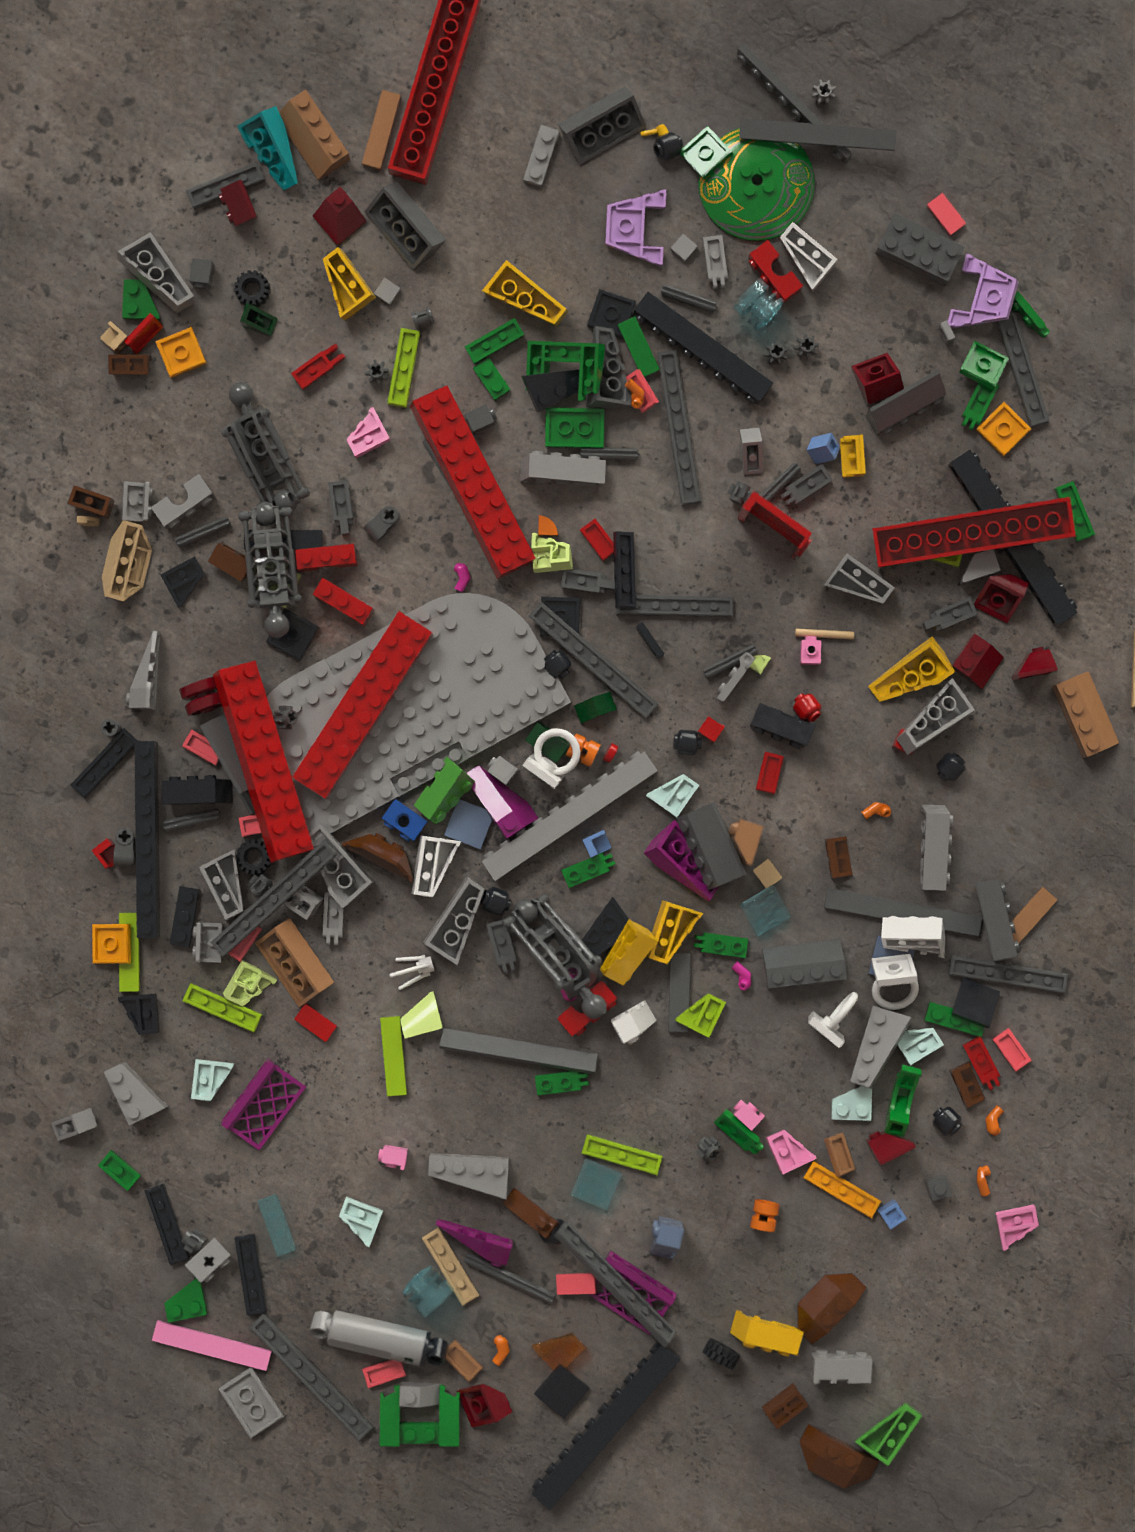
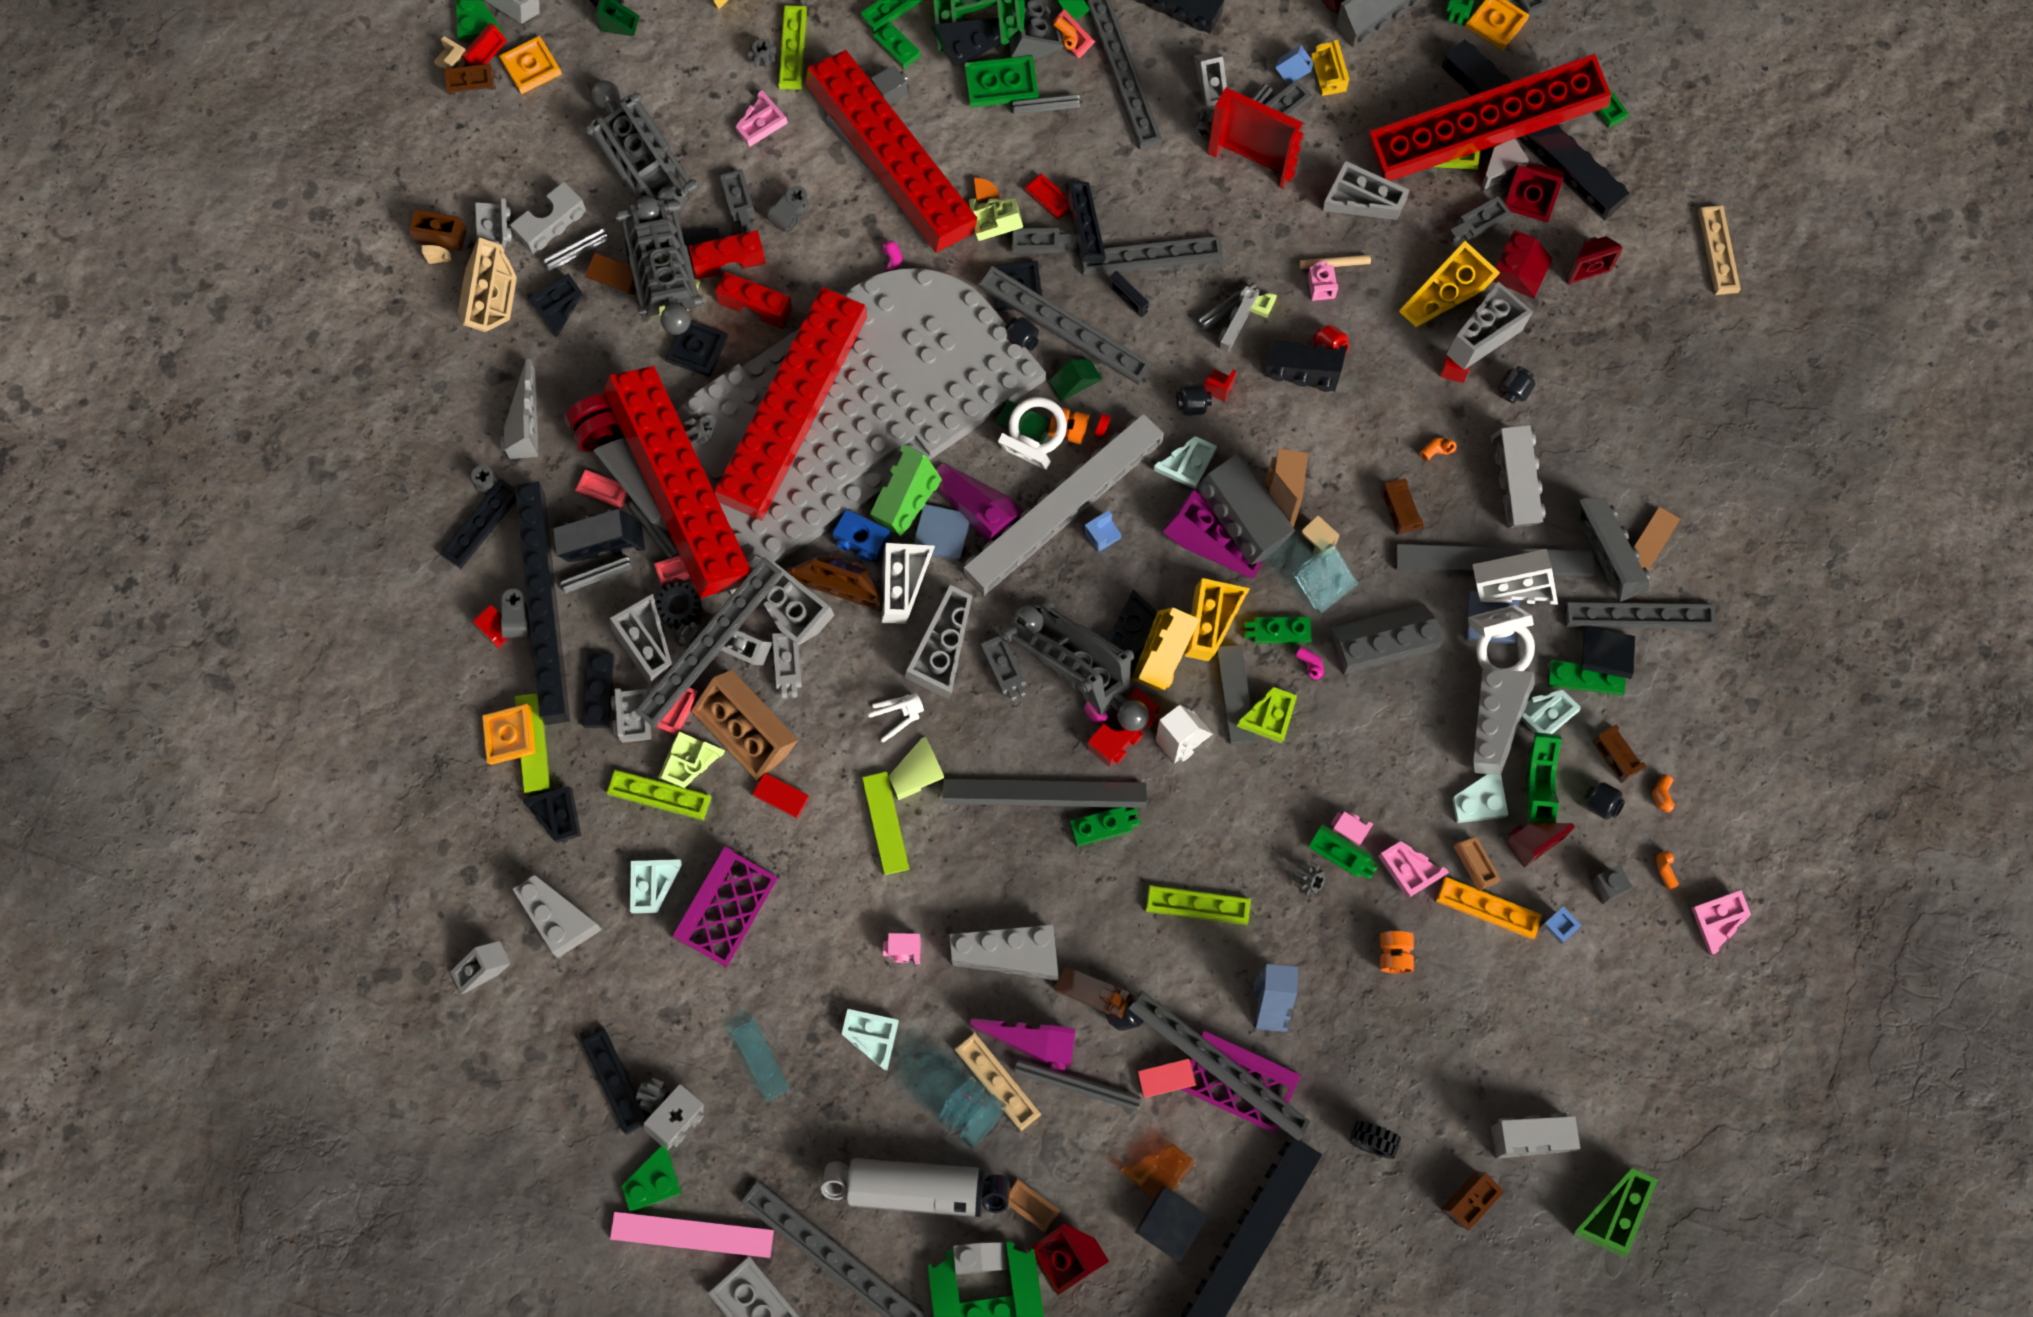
camera: 10 degrees left, 15 degrees down
green plate [98,1150,141,1191] -> none
black tile [234,1233,267,1316] -> none
red hinge [291,344,345,390] -> none
coral tile [362,1360,406,1388] -> none
black head [481,887,511,915] -> none
light grey slope [487,756,518,786] -> none
orange arm [492,1335,510,1366] -> none
light grey wedge [520,451,606,486] -> none
green hinge [561,853,616,888] -> none
clear light blue plate [570,1158,622,1210] -> none
yellow wedge [730,1310,804,1357] -> none
red tile [755,751,784,794] -> none
reddish brown wedge [797,1273,867,1344] -> none
reddish brown wedge [799,1423,879,1489] -> none
white tile [808,992,858,1048] -> none
red hinge [963,1036,1001,1090] -> none
coral tile [992,1028,1032,1072] -> none
medium nougat slope [1052,671,1119,758] -> none

